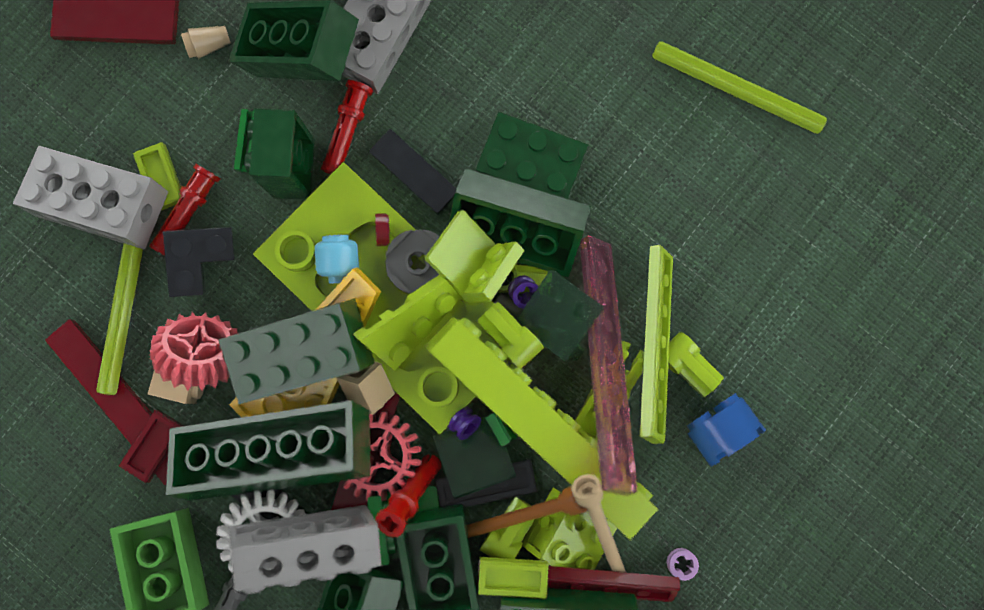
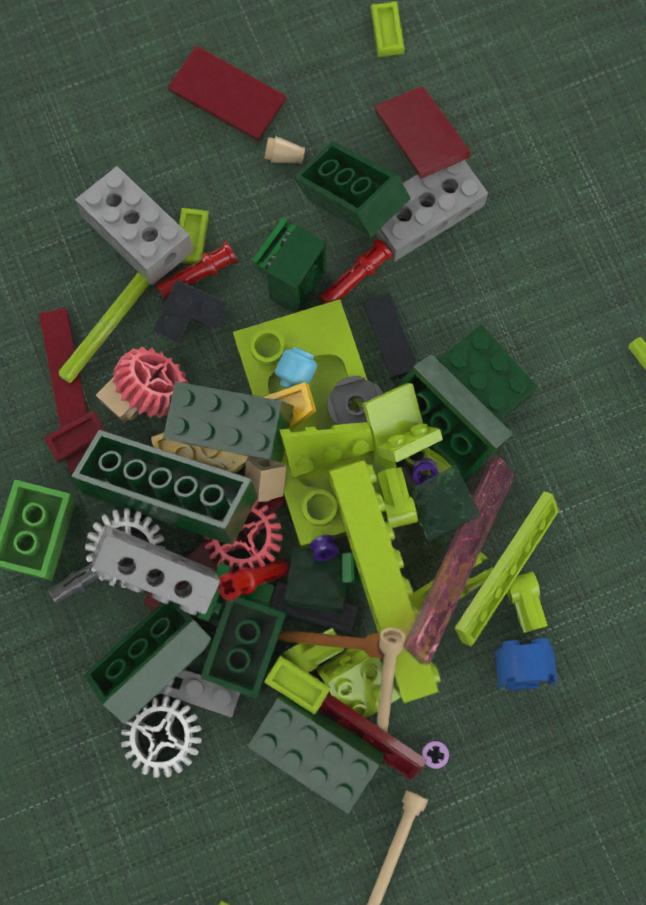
camera: 25 degrees right, 5 degrees down
dark red tile [375,213,390,246] -> none

